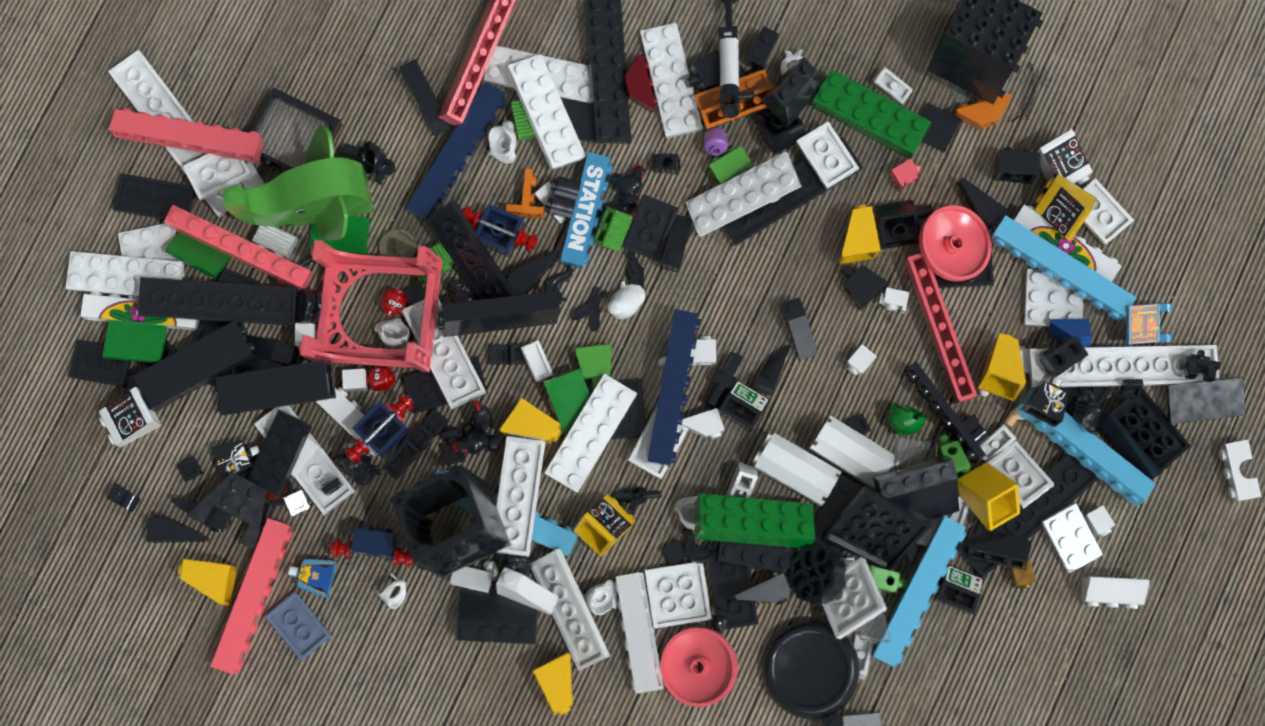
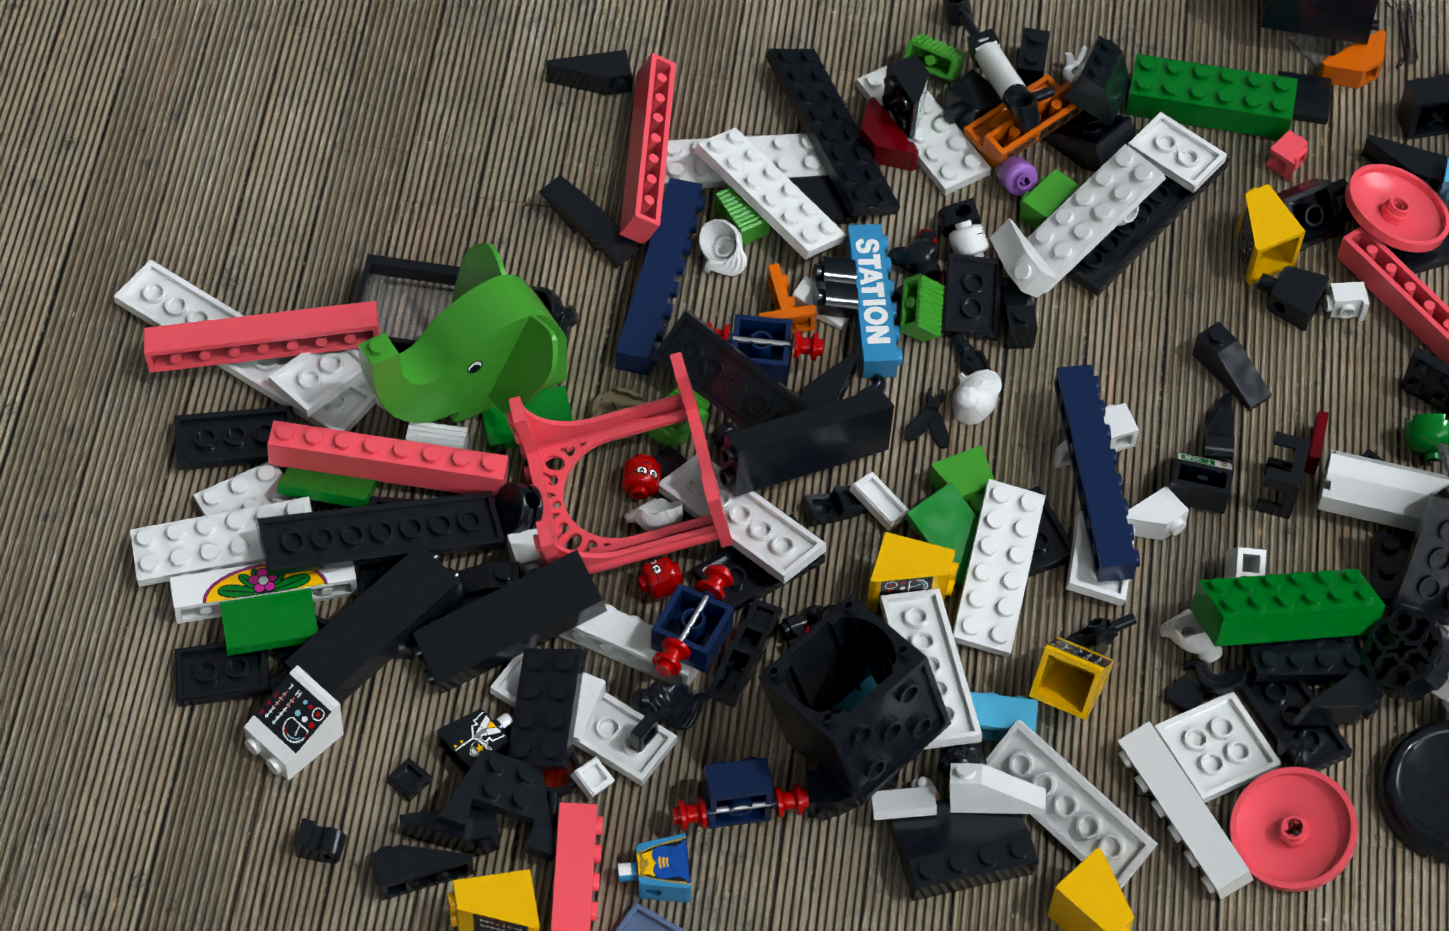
camera: 20 degrees left, 25 degrees down
white panel [342,369,368,392] -> none
white piece [375,573,406,609] -> none
black animal [471,399,494,436] -> none
white hair [582,580,618,615] -> none
black piece [704,352,745,410] -> none
white brick [752,433,841,507] -> none
white brick [846,345,877,377] -> none
white slope [870,67,913,105] -> none
none -> black slope [882,54,929,139]
none -> bright green brick [903,33,967,82]
none -> white head [949,220,989,257]
none -> white slope [990,218,1058,298]
none -> black panel [1255,431,1311,519]
none -> dark red tile [1304,411,1329,475]

